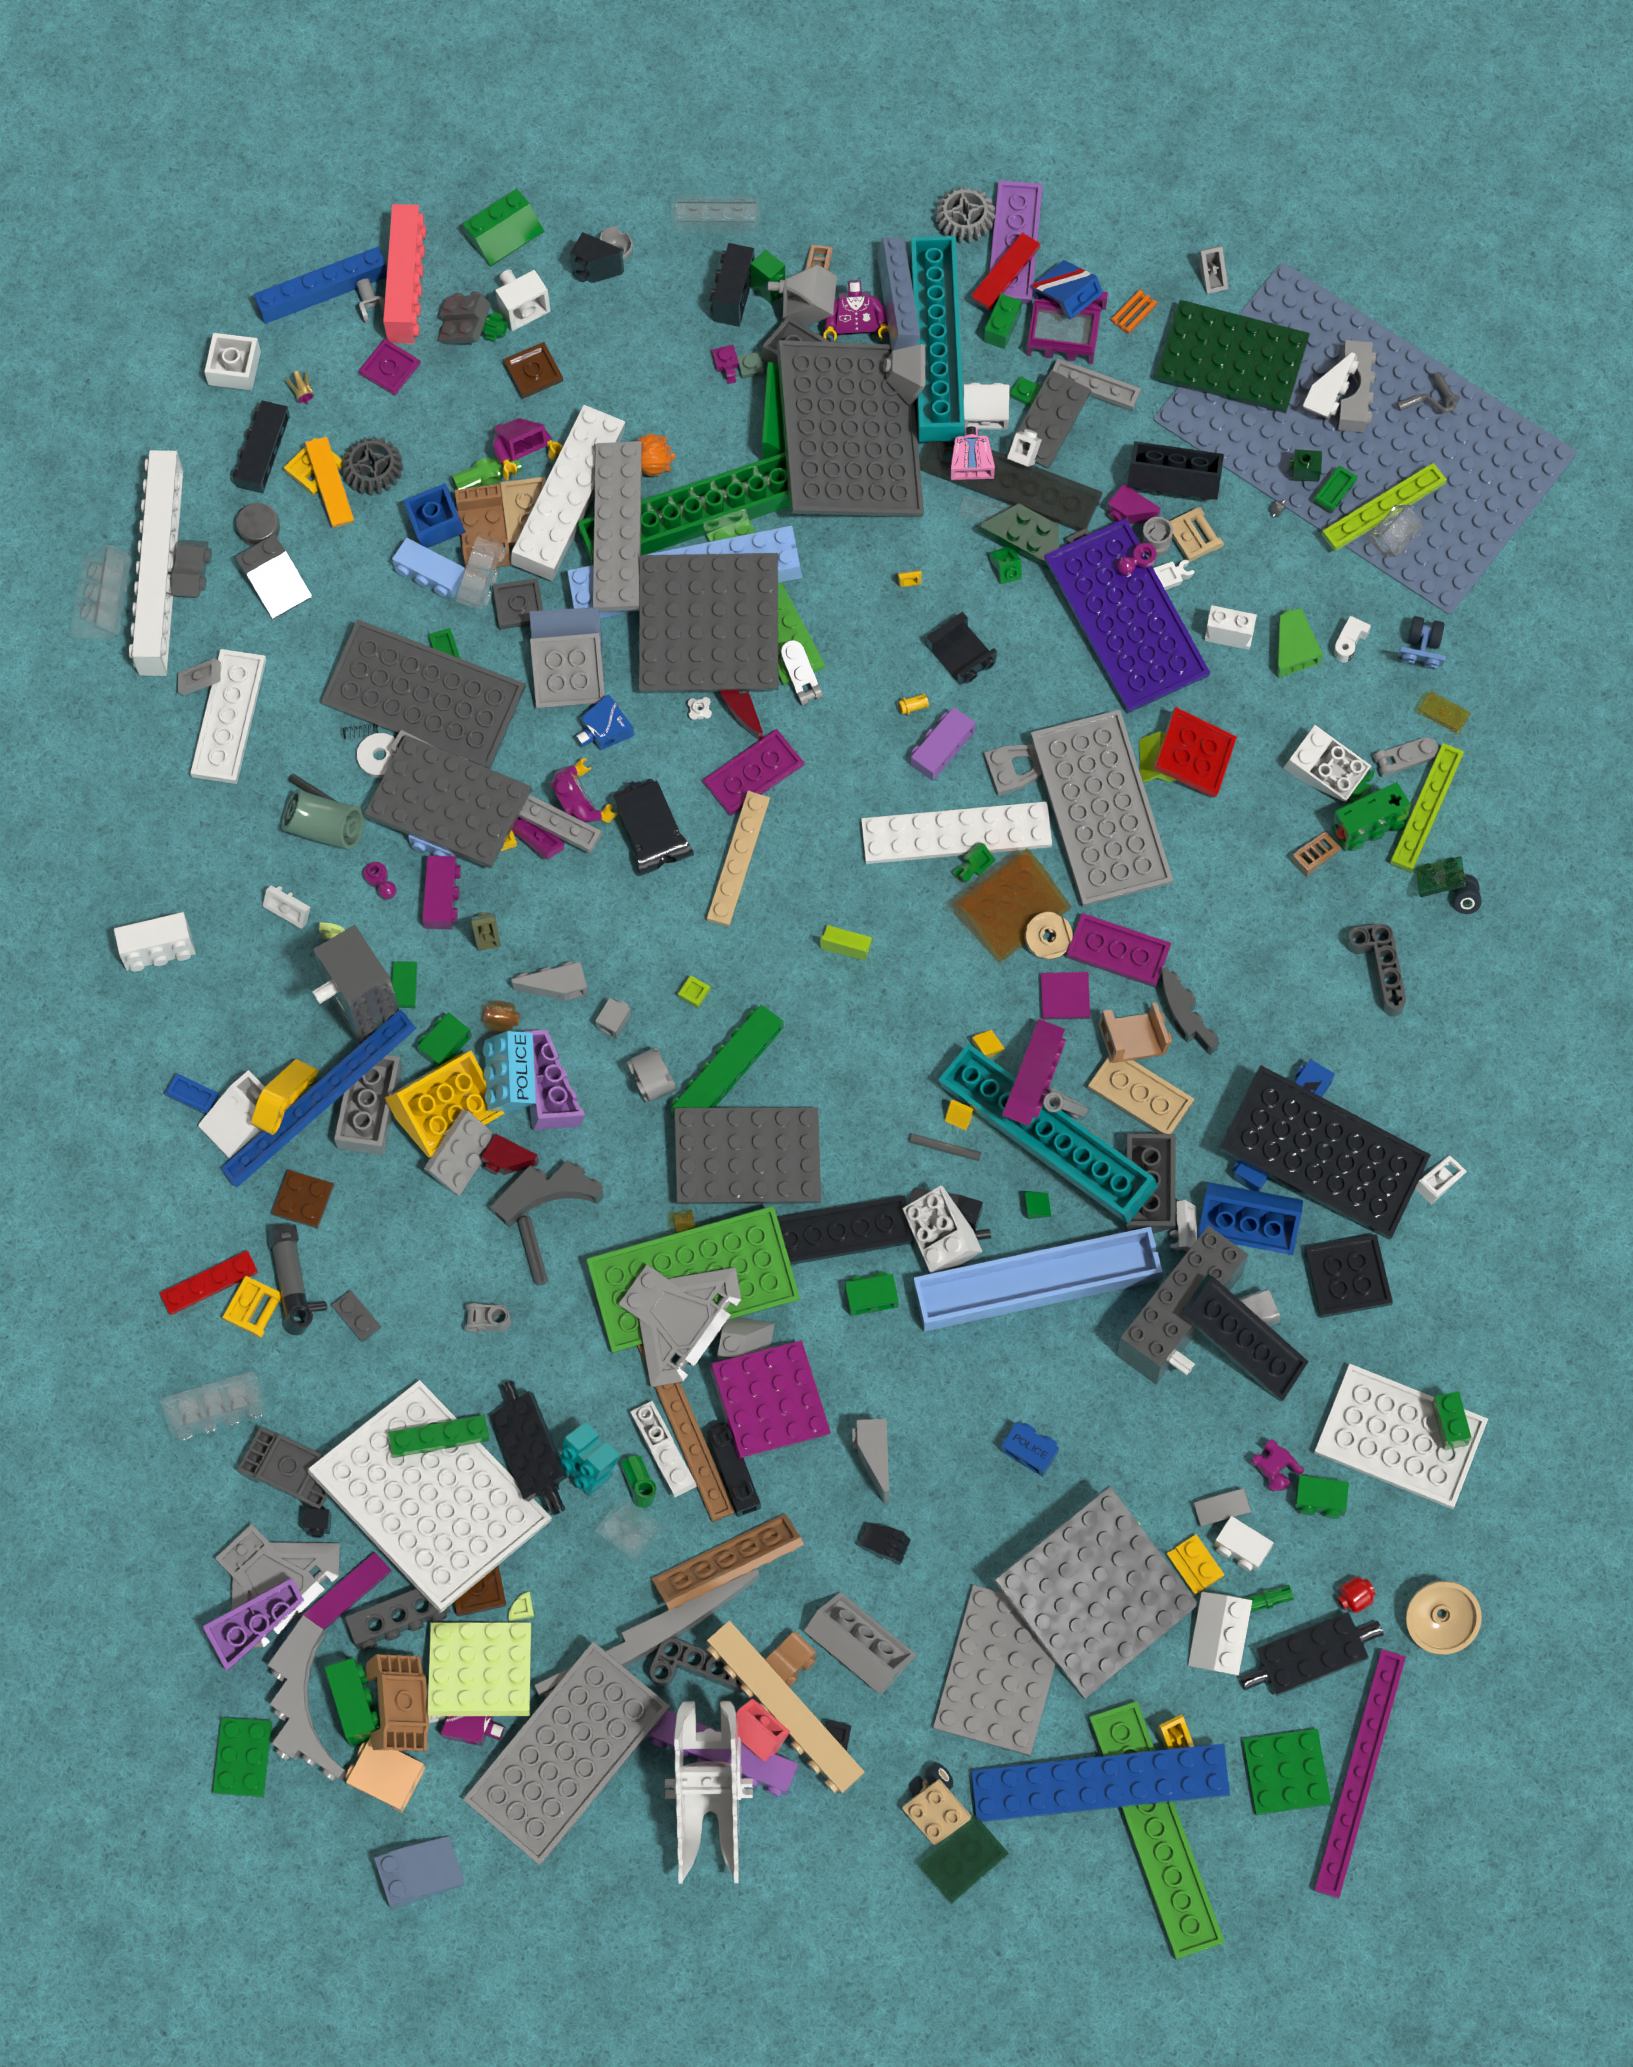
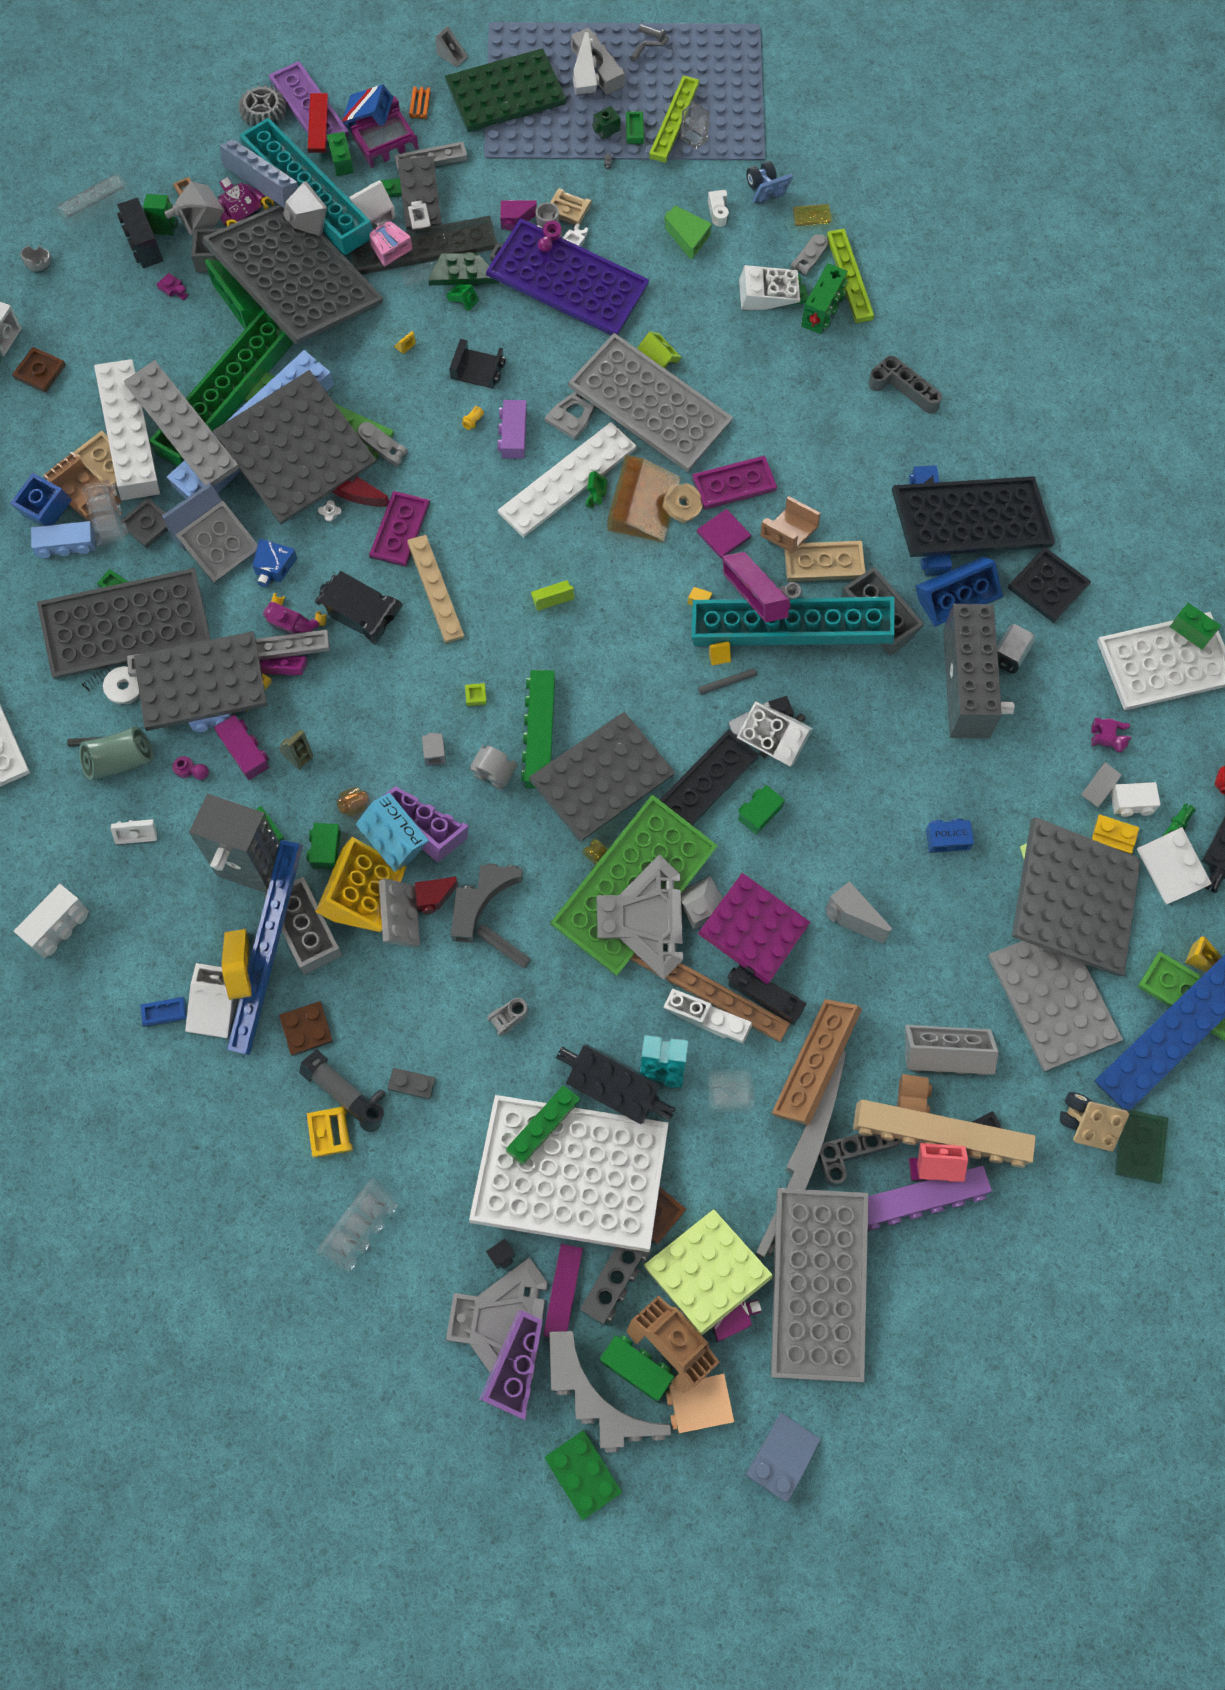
camera: 40 degrees left, 0 degrees up
red plate [160,1250,259,1316] -> none
dark grey plate [237,1427,328,1509] -> none
yellowish green tile [319,923,345,939] -> none
bright green piece [451,458,522,490] -> none
magenta torso [492,418,562,480] -> none
yellowish green tile [509,1592,534,1622] -> none
light grey slope [511,962,588,1001] -> none
black slope [570,232,624,283] -> none
green piece [621,1455,657,1508] -> none
orange hair [636,433,676,476] -> none
white animal [665,1701,753,1884] -> none
sand green plate [737,352,764,379] -> none
black hand [859,1523,911,1565] -> none
light blue piece [913,1227,1163,1332] -> none
green slope [1024,1192,1051,1219] -> none
black brick [1127,441,1224,500] -> none
red plate [1153,707,1237,798] -> none
dark grey slope [1161,967,1219,1055] -> none
white plate [1170,1200,1197,1252] -> none
black plate [1180,1275,1309,1401] -> none
white hips [1205,605,1257,650] -> none
medium nougat slope [1291,831,1341,877] -> none
green brick [1295,1475,1349,1519] -> none
white slope [1415,1155,1467,1205] -> none
clear green plate [1416,856,1482,914] -> none

